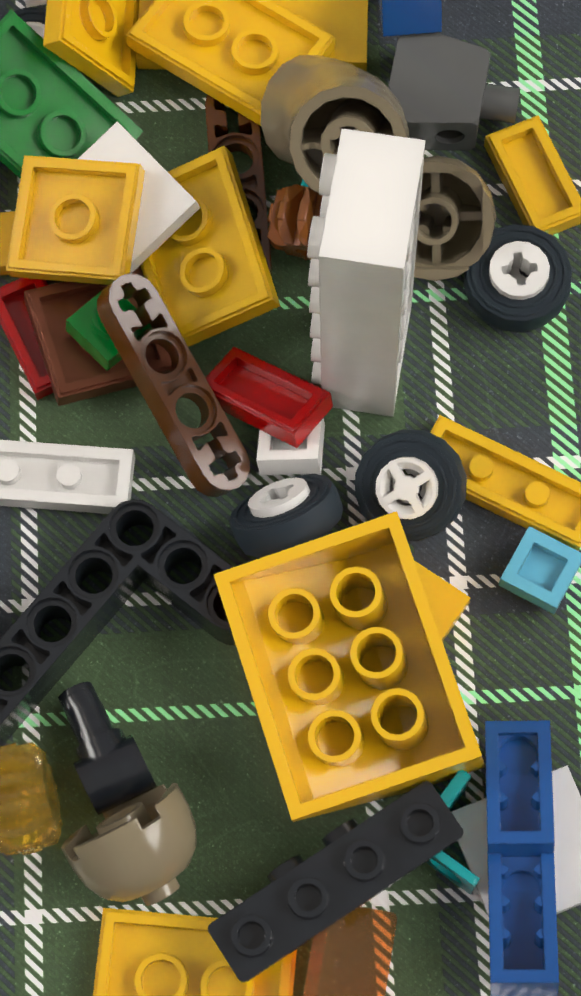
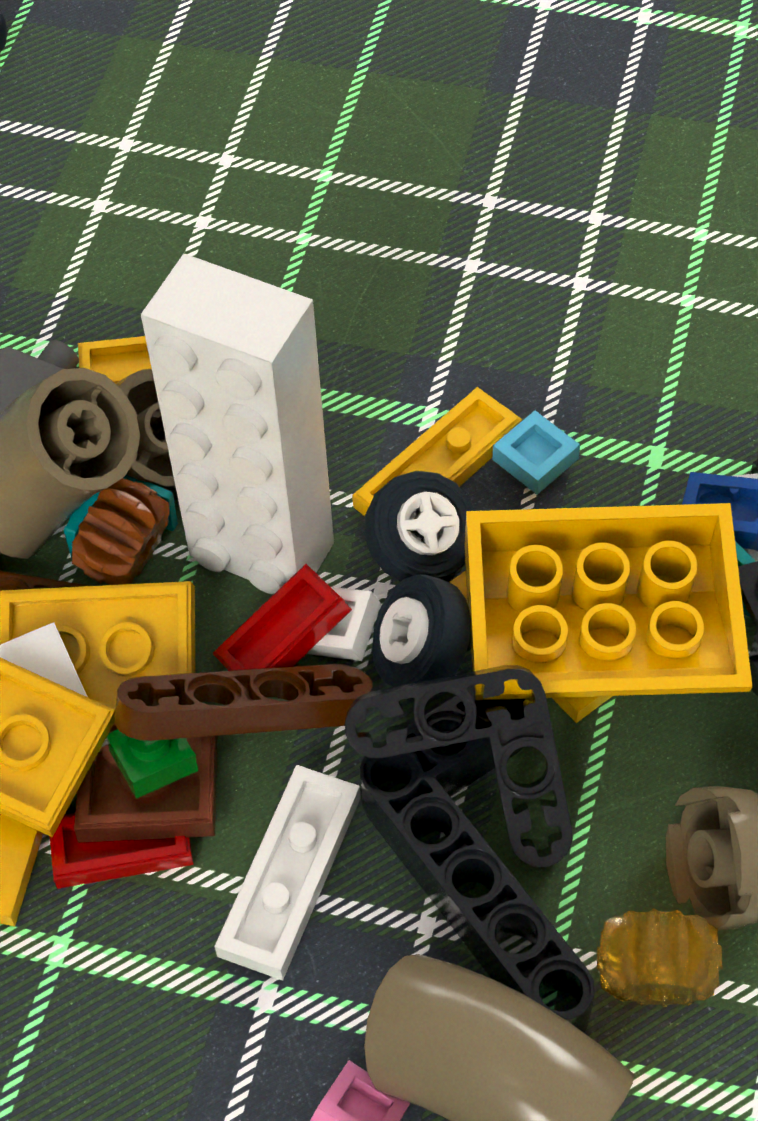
camera: 75 degrees left, 15 degrees down
black pin [58,681,156,815] -> none
none -> black beam [345,665,572,867]

